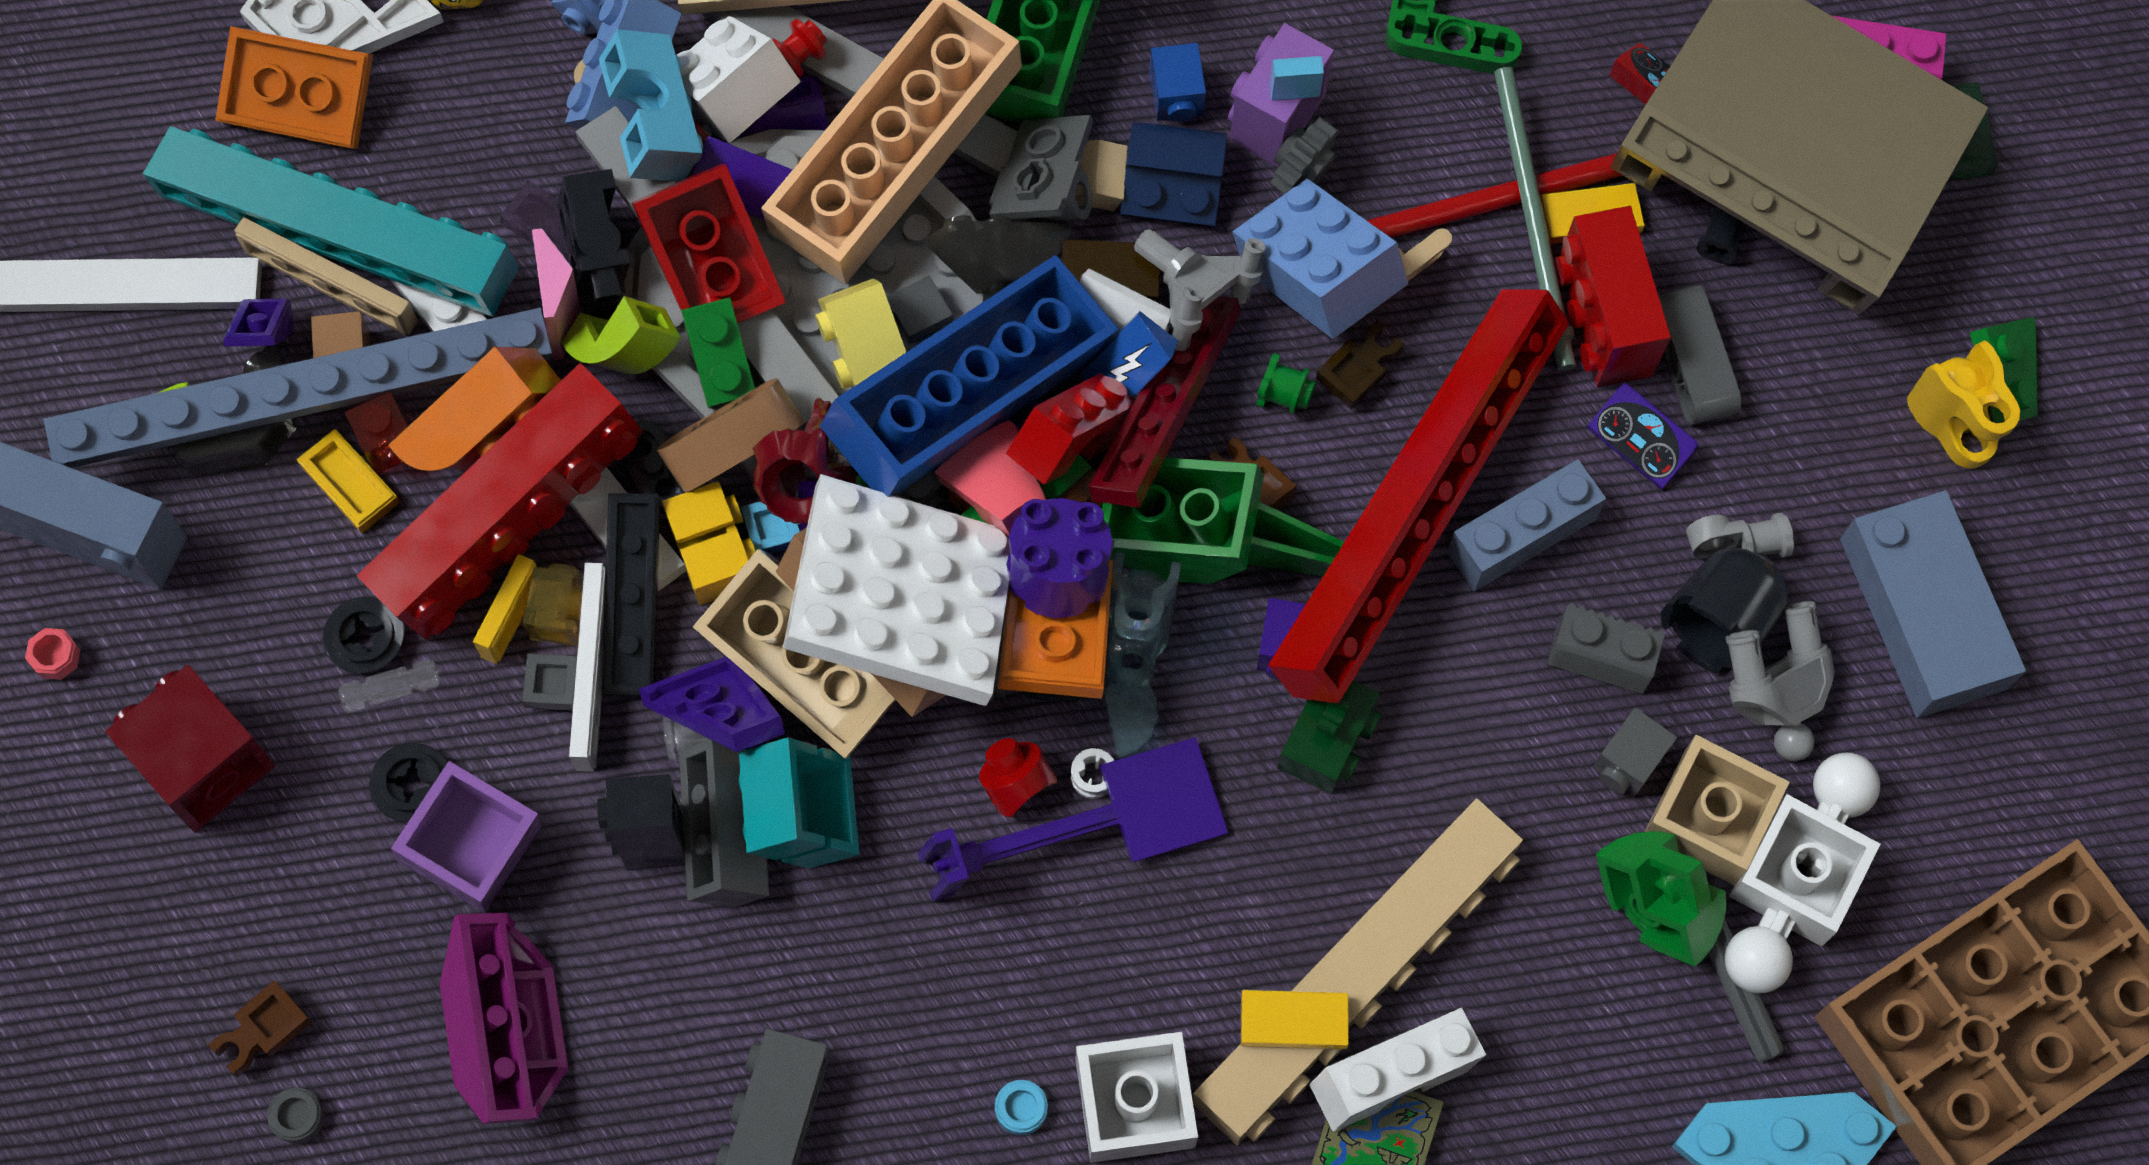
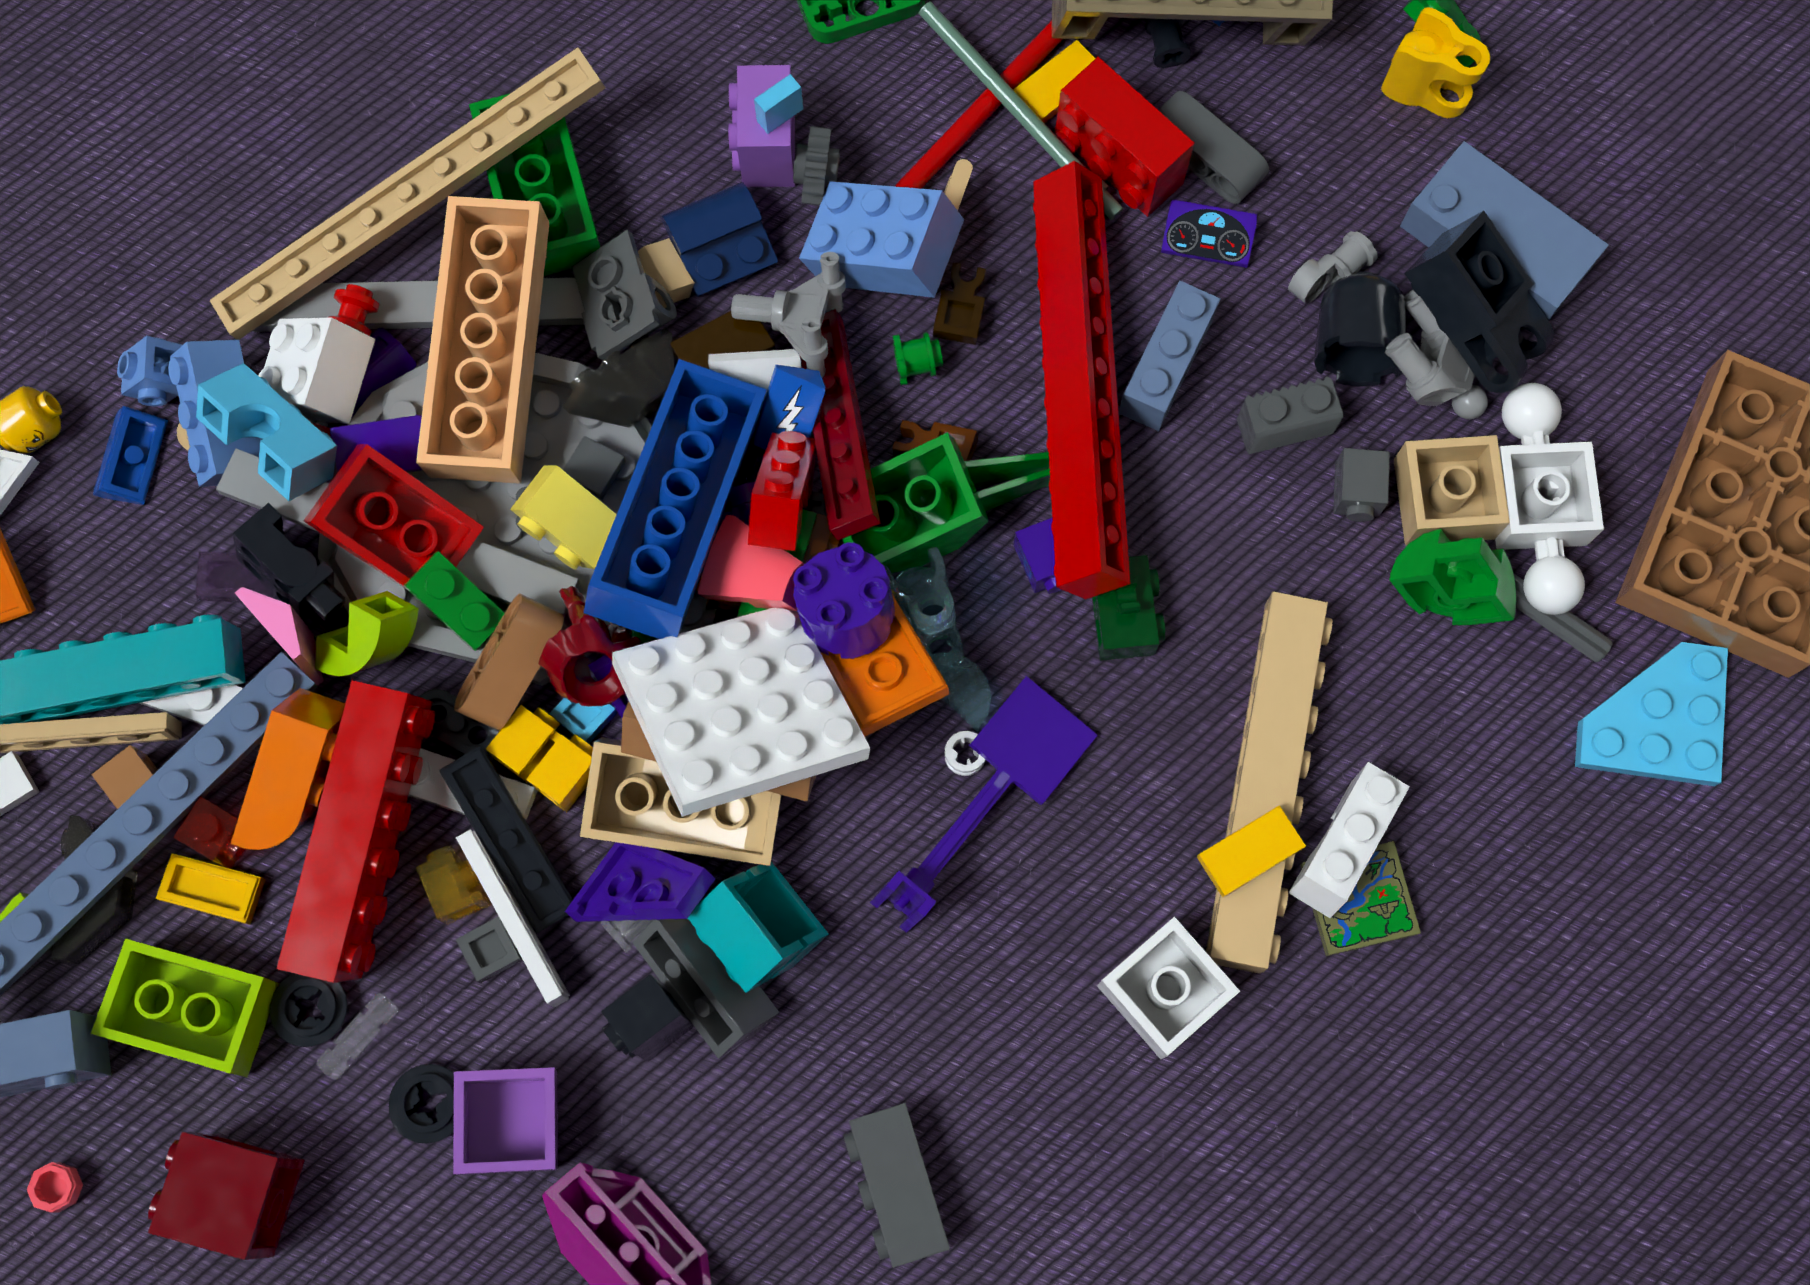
camera: 30 degrees left, 5 degrees up
dark purple slope [223,298,294,347] -> none
yellow tile [473,554,542,664] -> none
red piece [979,738,1057,817] -> none
medium azure tile [995,1080,1048,1136] -> none
blue brick [1149,43,1206,122] -> none
none -> lime brick [91,939,280,1077]
none -> blue slope [93,406,168,505]
none -> black brick [1404,211,1554,393]

